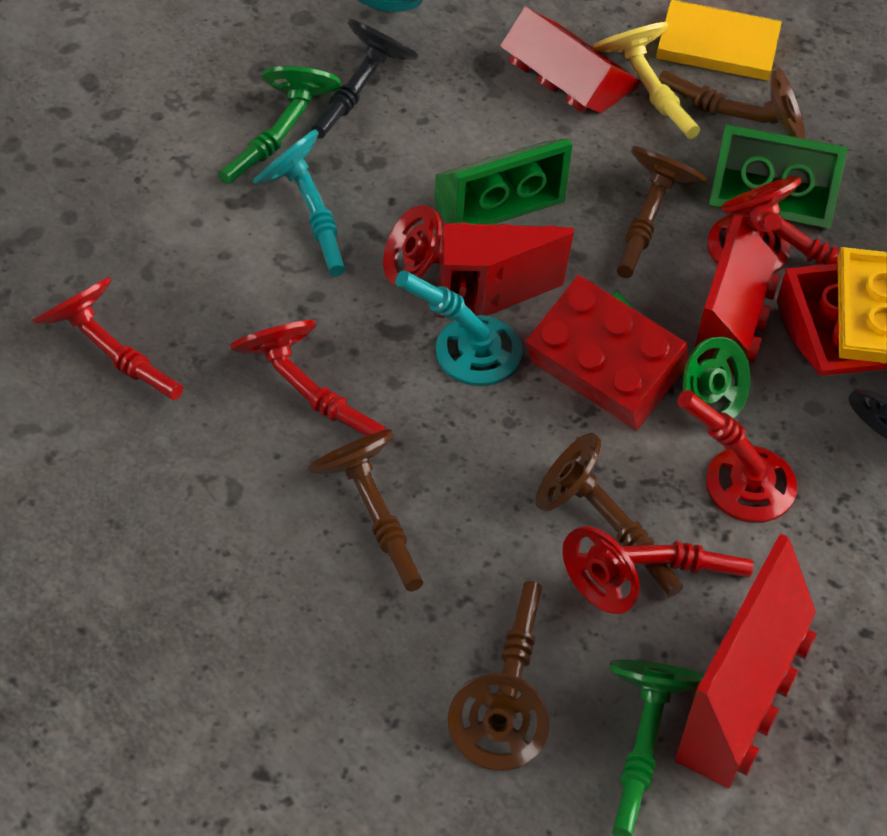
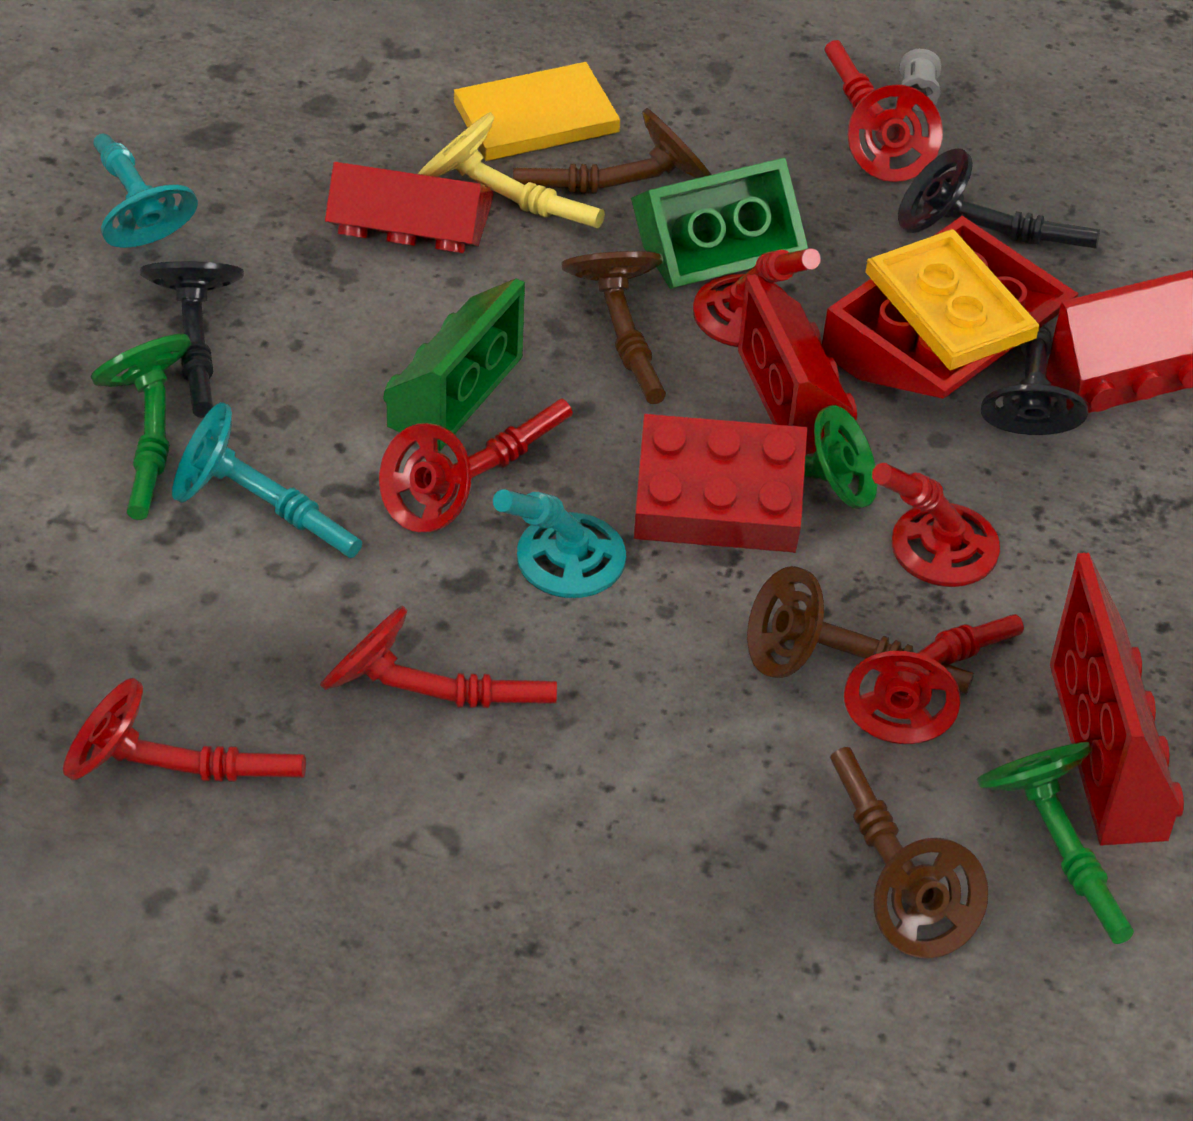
camera: 35 degrees left, 5 degrees down
reddish brown dish [307,429,423,591] -> none
red slope [437,223,574,318] -> none
red dish [721,176,839,265] -> none

